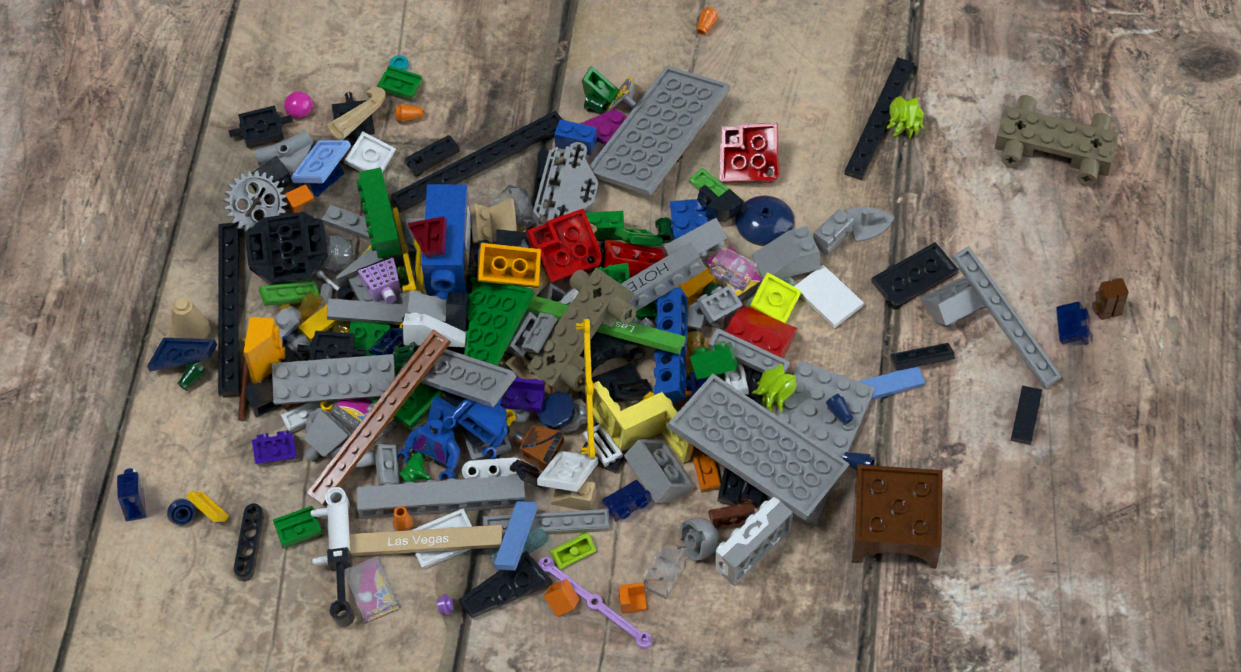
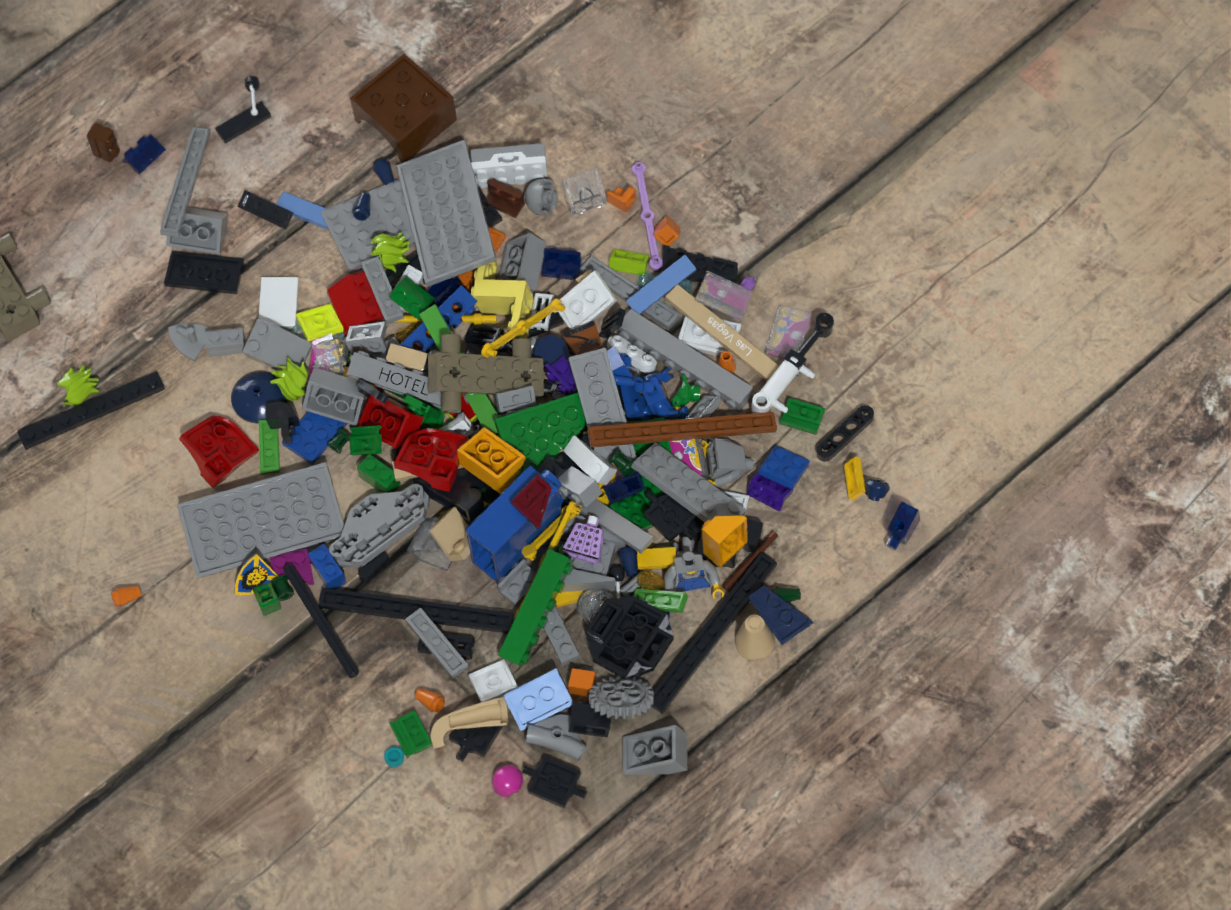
camera: 135 degrees left, 5 degrees up
none -> hinge [245,76,259,116]
none -> lime hair [270,357,309,401]
none -> black axle [284,564,359,678]
none -> black plate [356,379,389,404]
none -> tan slope [385,343,428,372]
none -> light grey plate [405,608,468,678]
none -> light grey slope [623,725,687,775]
none -> clear piece [694,271,753,322]
none -> blue plate [758,445,810,490]

